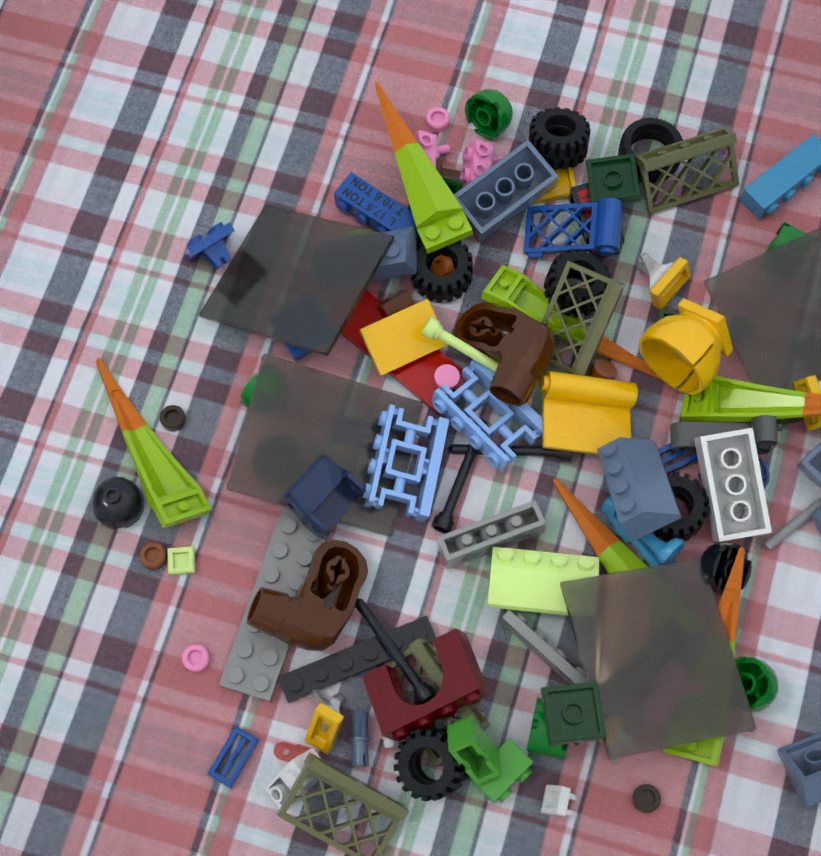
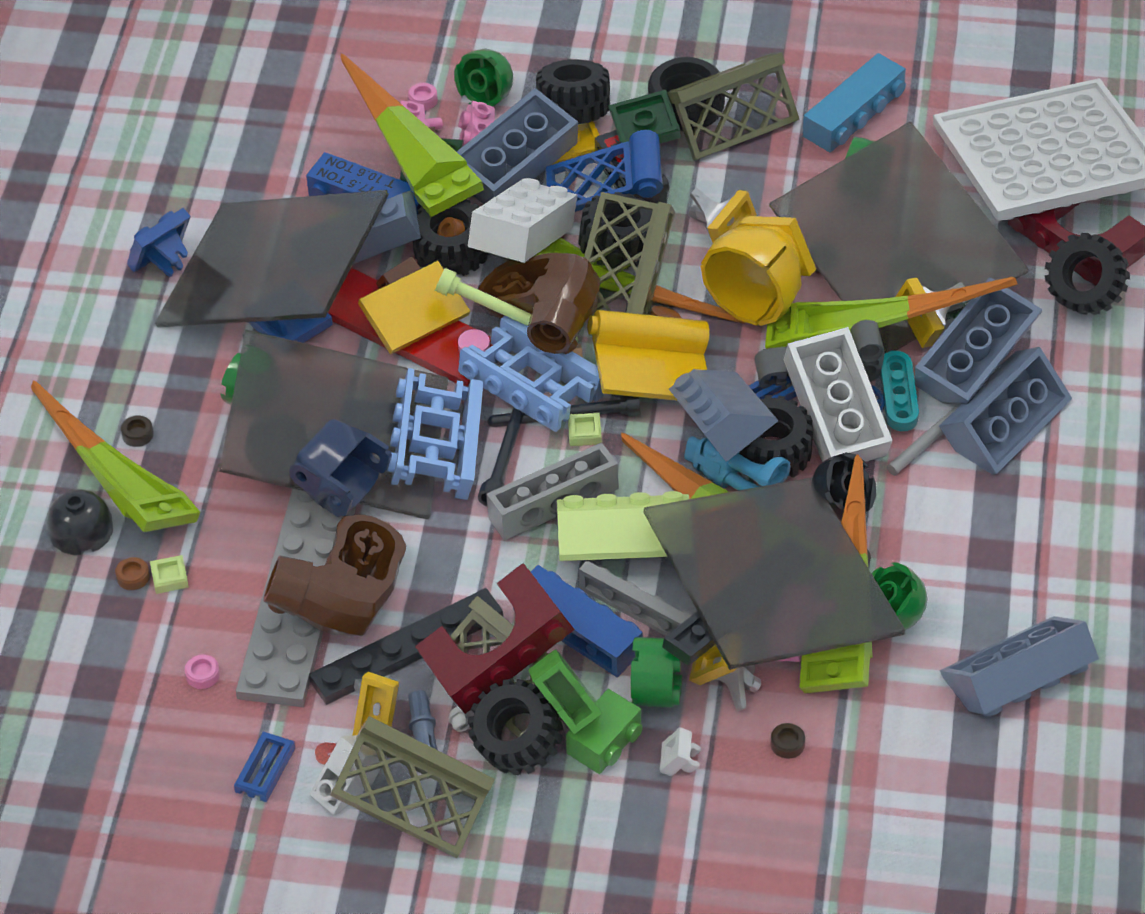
camera: 10 degrees left, 20 degrees down
black piece [355,598,437,705] -> none
dark green tile [541,682,607,746] -> none
none -> white brick [468,178,577,263]
none -> blue brick [513,565,643,678]
none -> yellowish green tile [568,413,602,446]
none -> teal plate [880,351,919,432]

